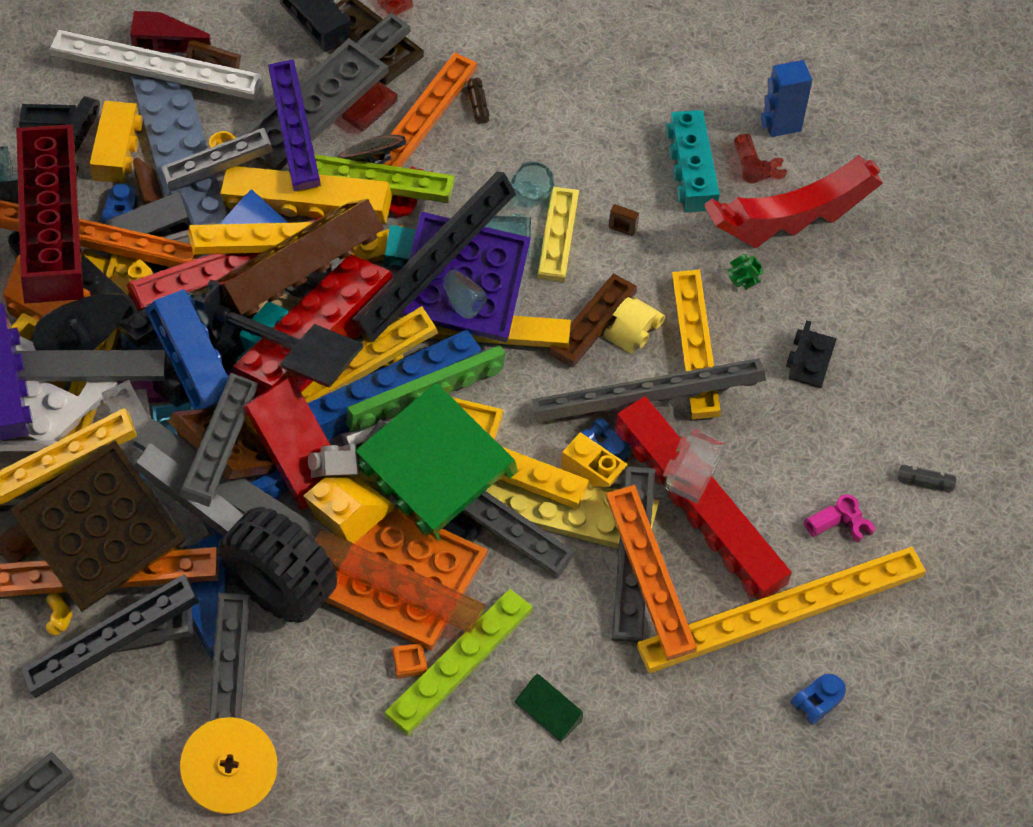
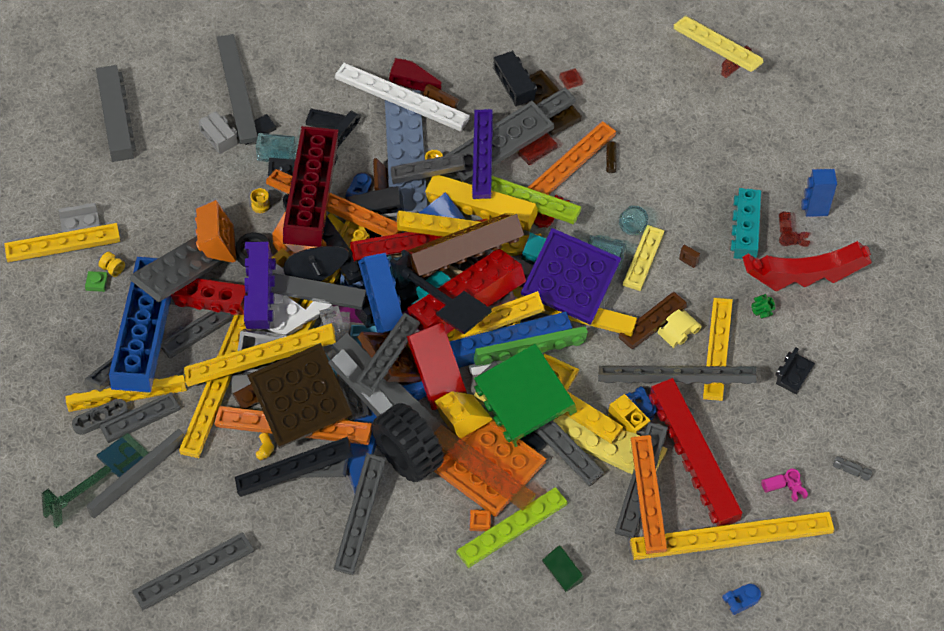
camera: 15 degrees right, 0 degrees up
yellow brick [90,101,143,183] -> none
yellow piece [180,717,278,814] -> none
light grey brick [308,444,357,478] -> none
shield [338,135,407,164] -> none
black plate [352,171,516,342] -> none
clear light blue rock [443,270,487,319] -> none
clear brick [663,428,726,504] -> none

